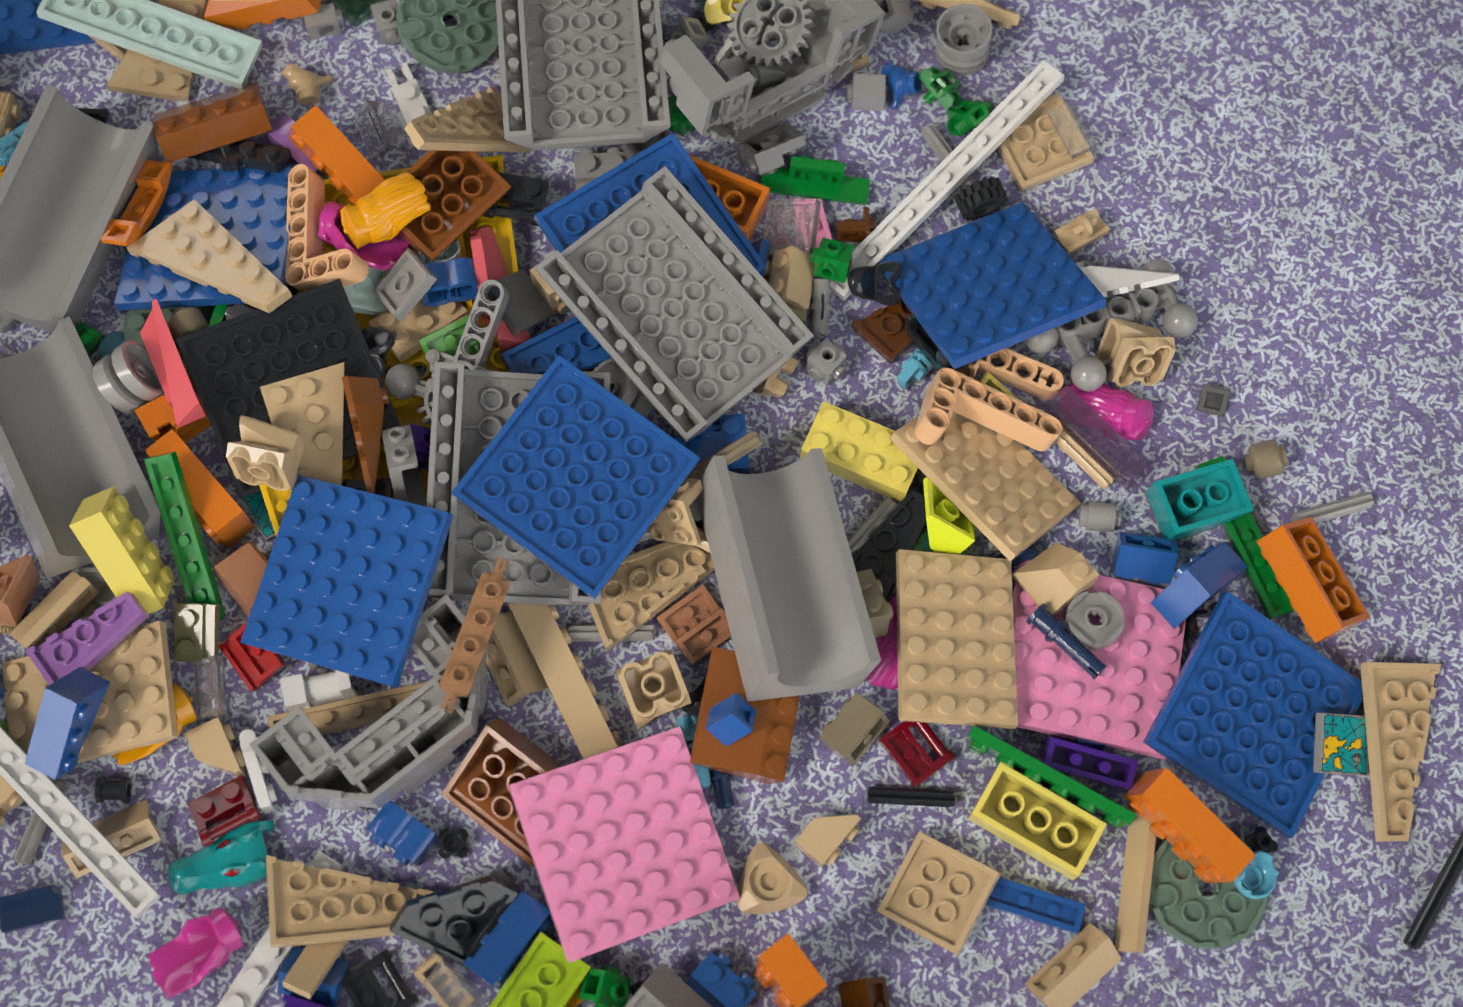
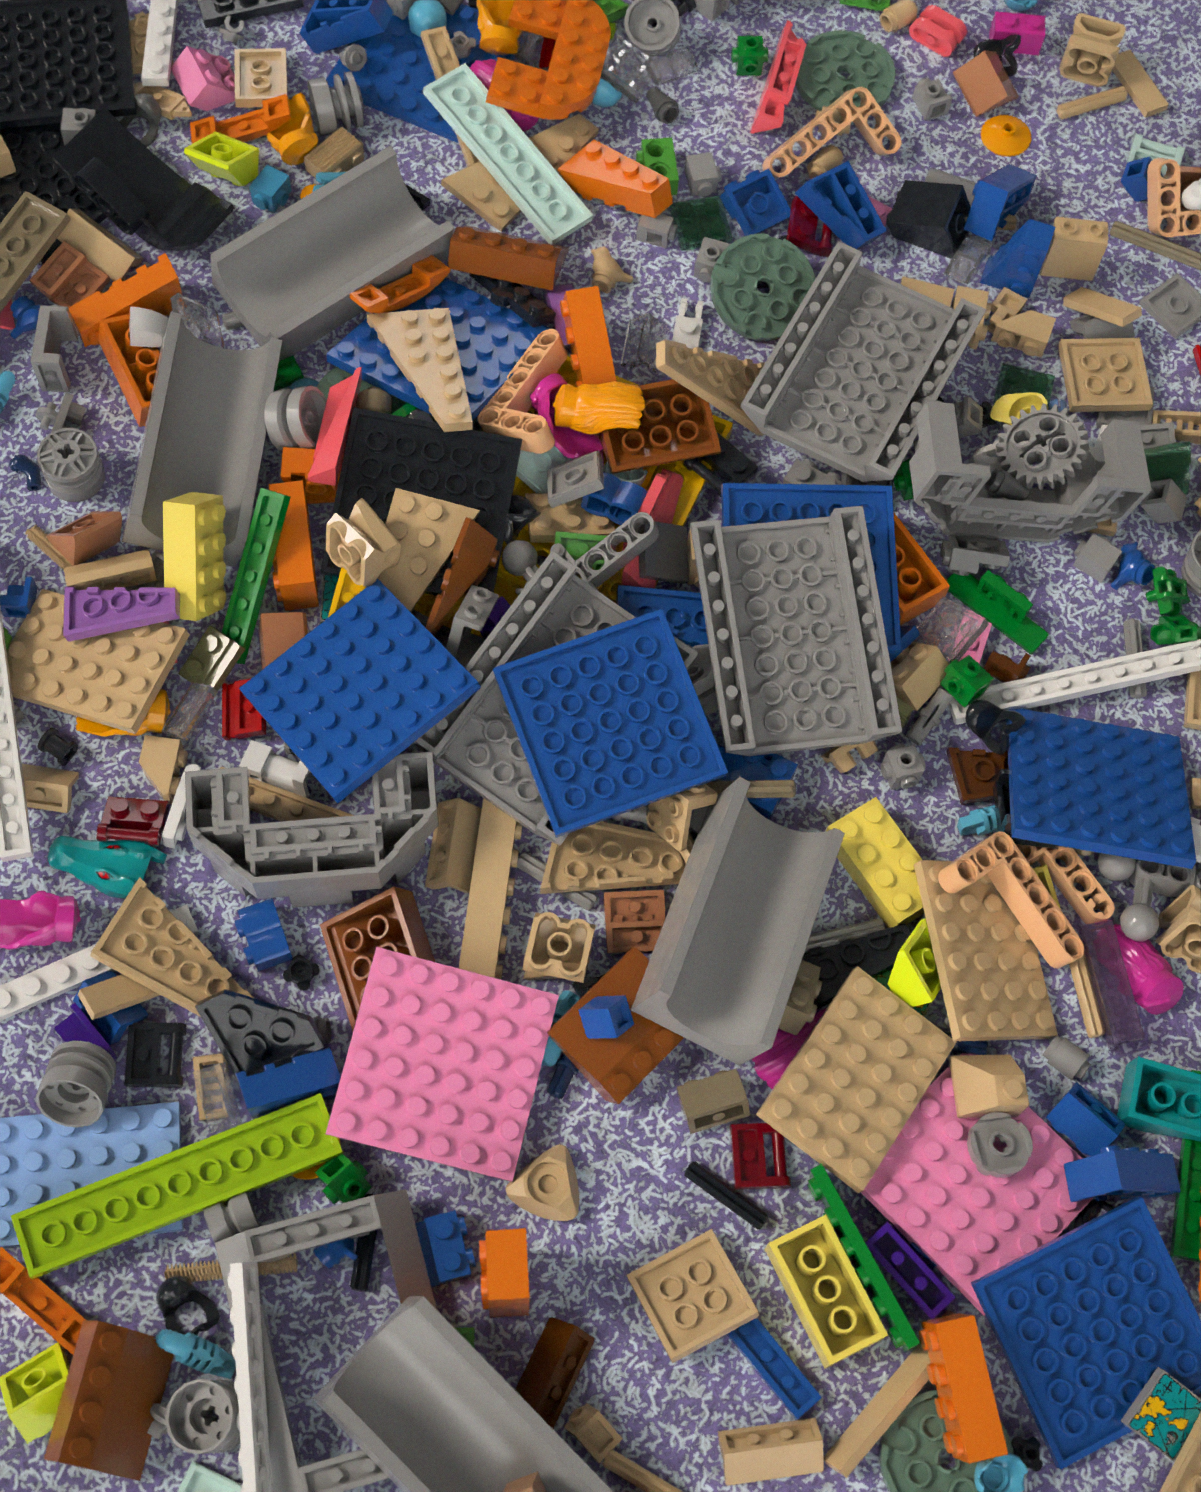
camera: 30 degrees right, 5 degrees down
wedge [24,667,111,780] -> none
medium nougat plate [439,557,511,713] -> none
tan slope [794,814,861,868] -> none
black tyre [955,176,1008,221] -> none
dark blue pin [1026,603,1107,680] -> none

